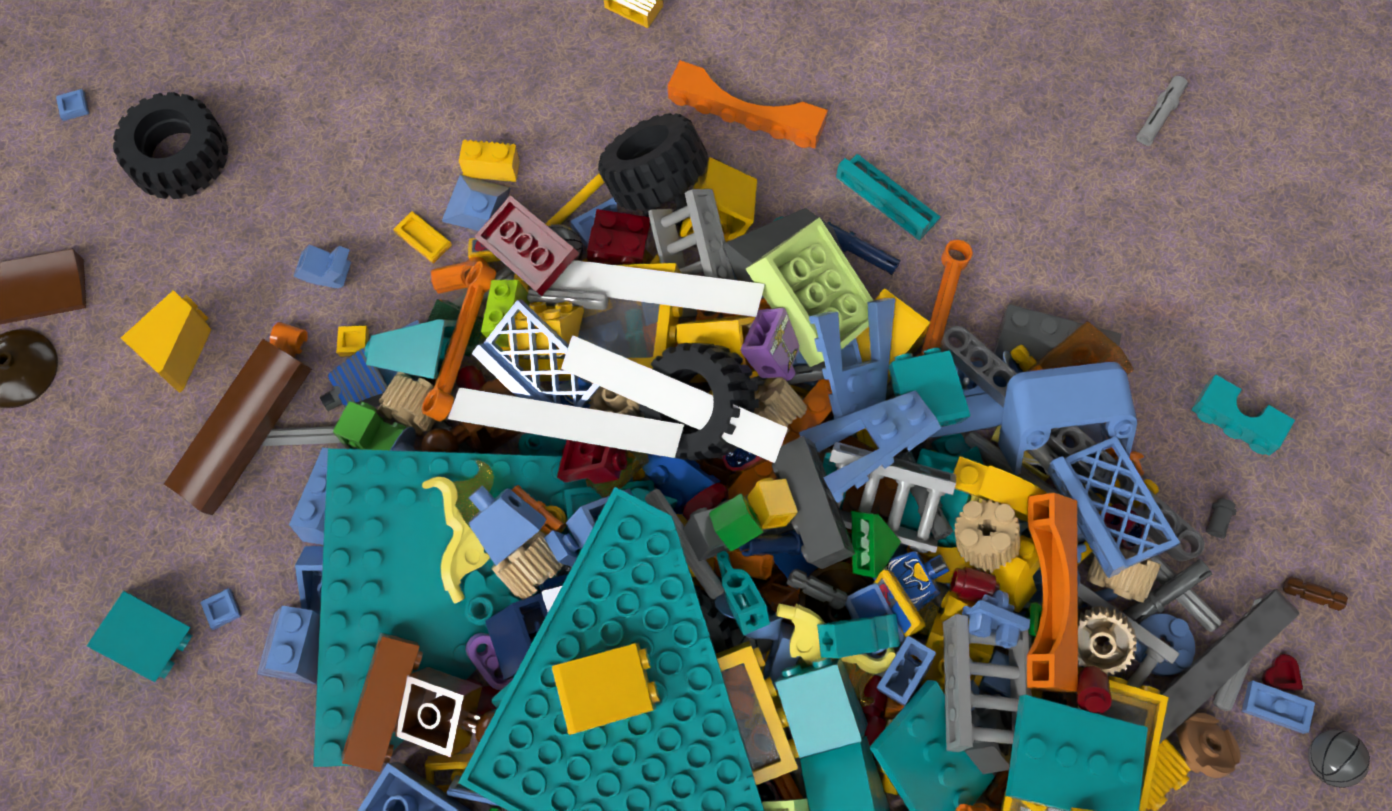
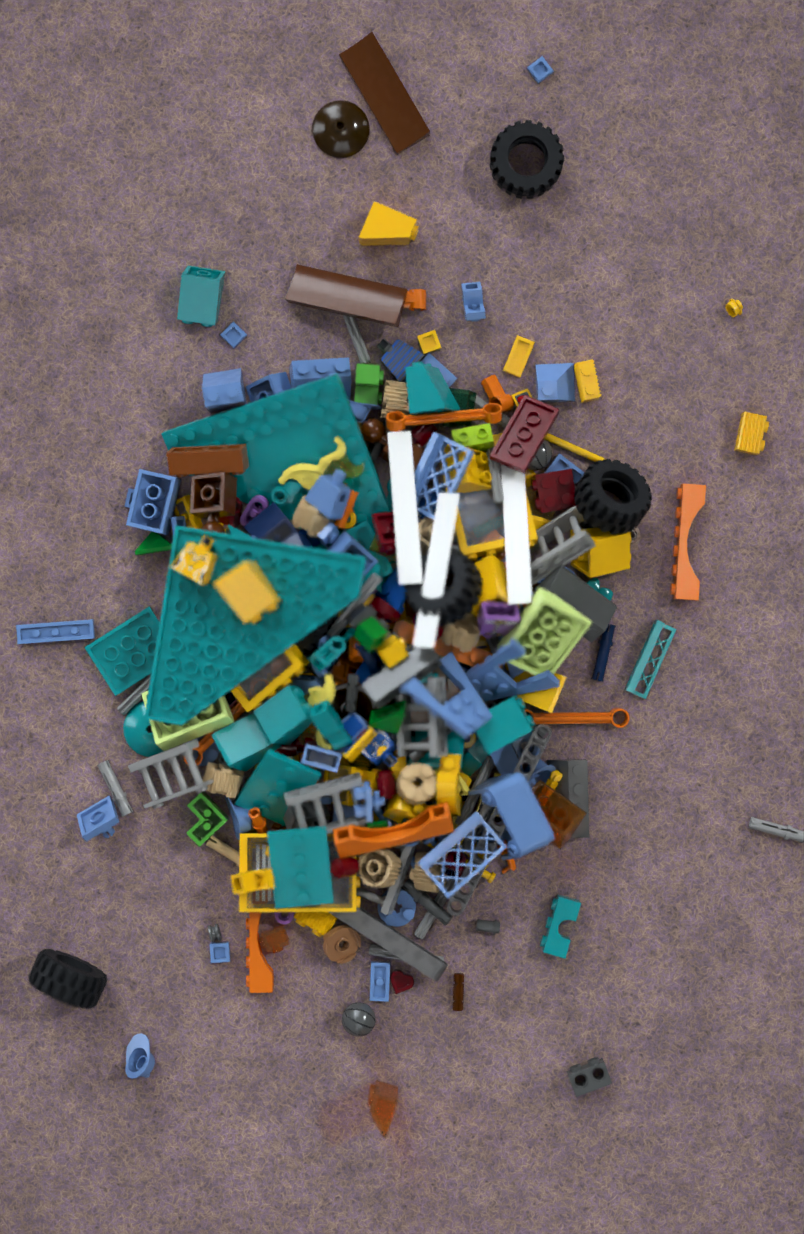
camera: 70 degrees right, 20 degrees up
none -> yellow torso [171,535,218,585]

